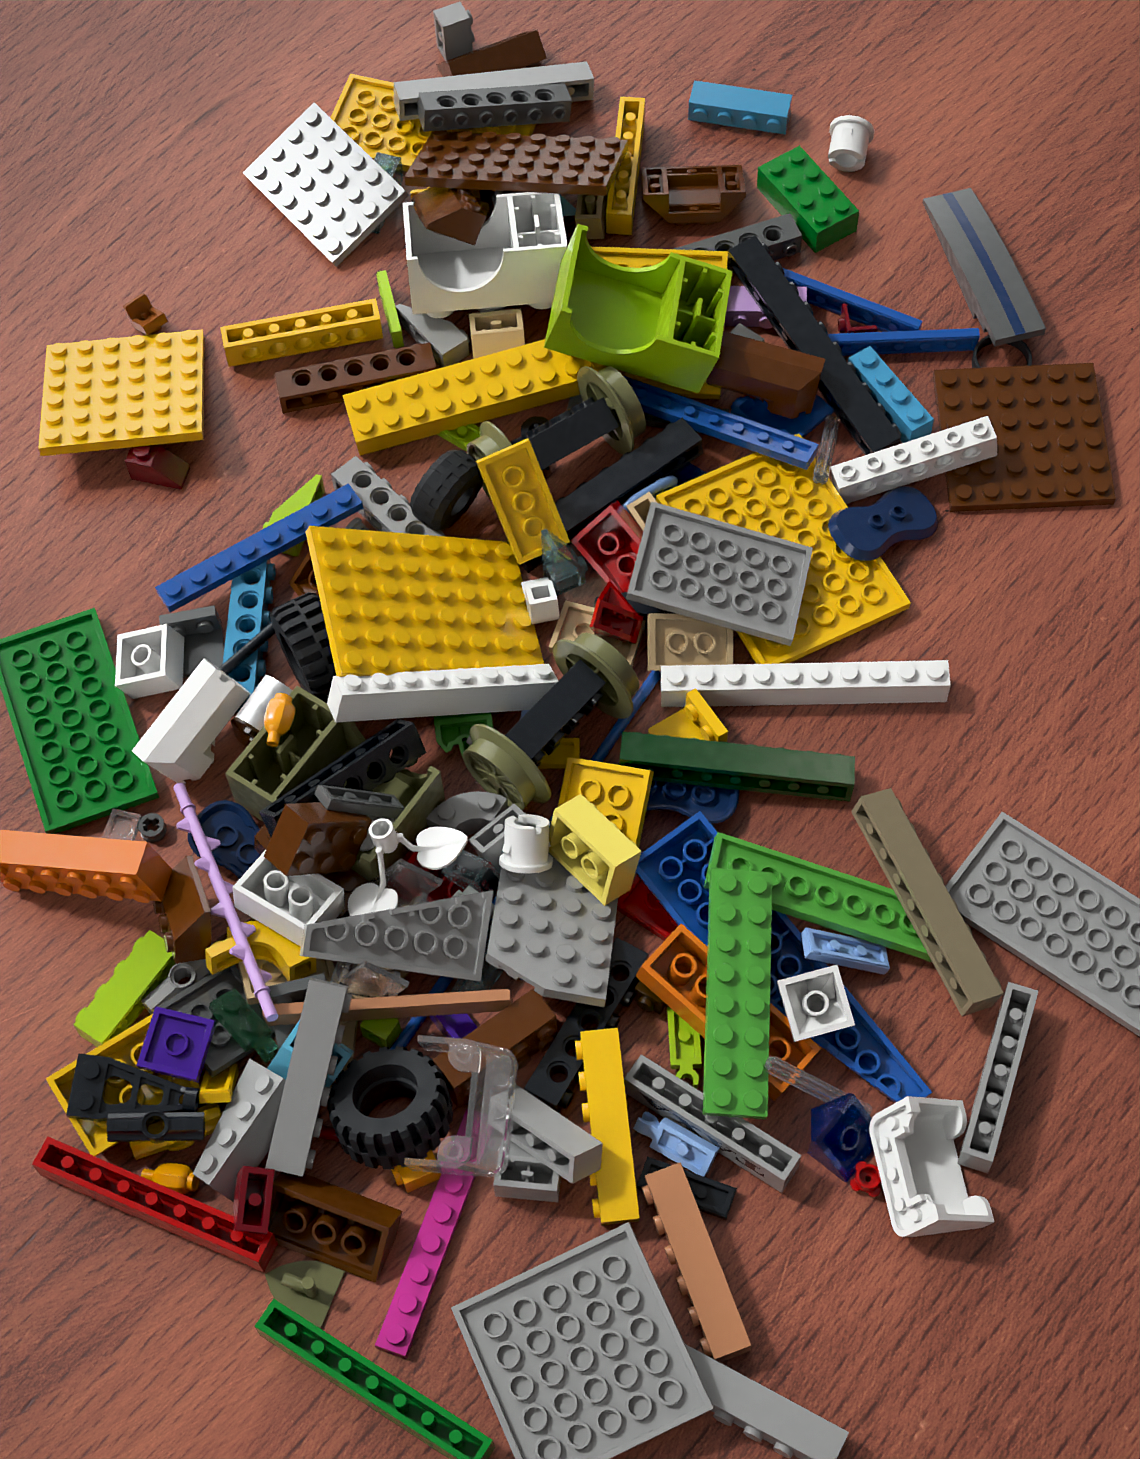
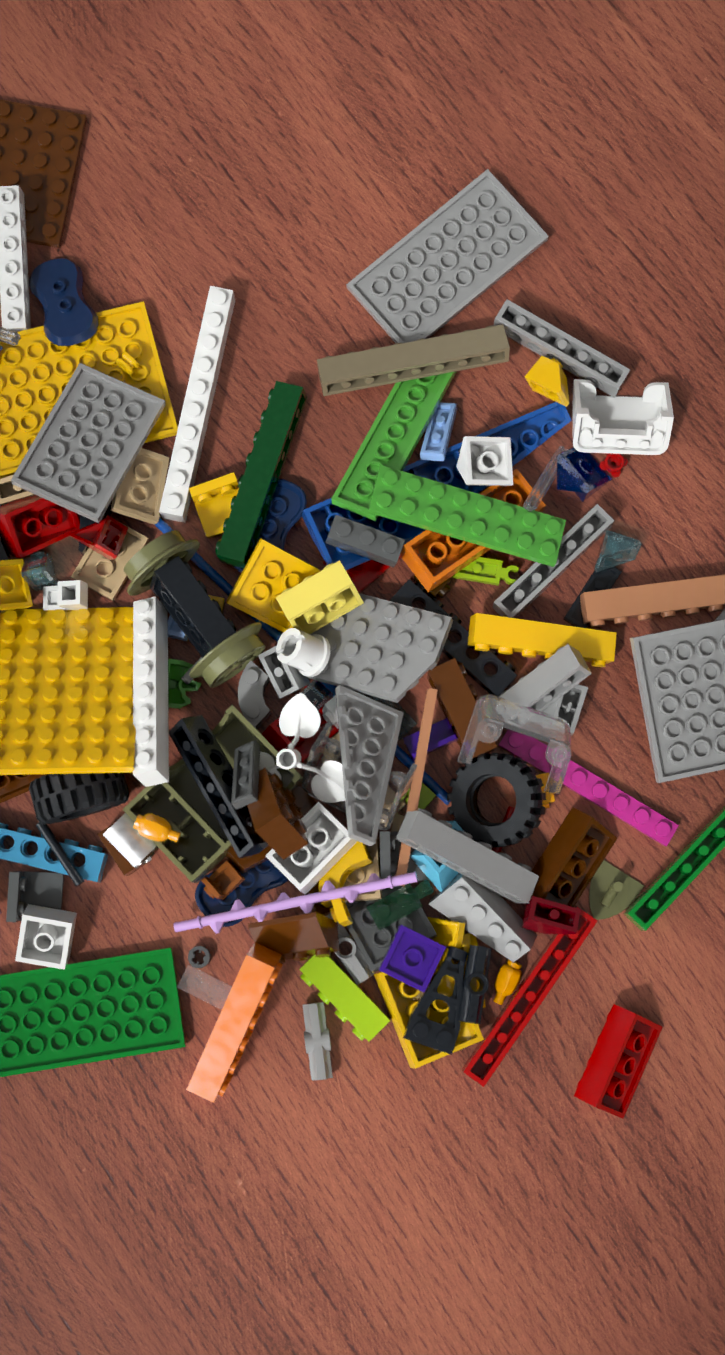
camera: 80 degrees left, 20 degrees up
white brick [132,658,251,783] -> none
light blue plate [633,1111,719,1177] -> none
none -> yellow bush [116,351,140,375]
none -> dark orange bracket [201,860,245,899]
none -> light grey piece [303,1002,333,1080]
none -> dark grey brick [325,515,405,568]
none -> yellow slope [525,356,569,407]
none -> red slope [574,1004,663,1119]
none -> clear light blue slope [594,530,642,572]

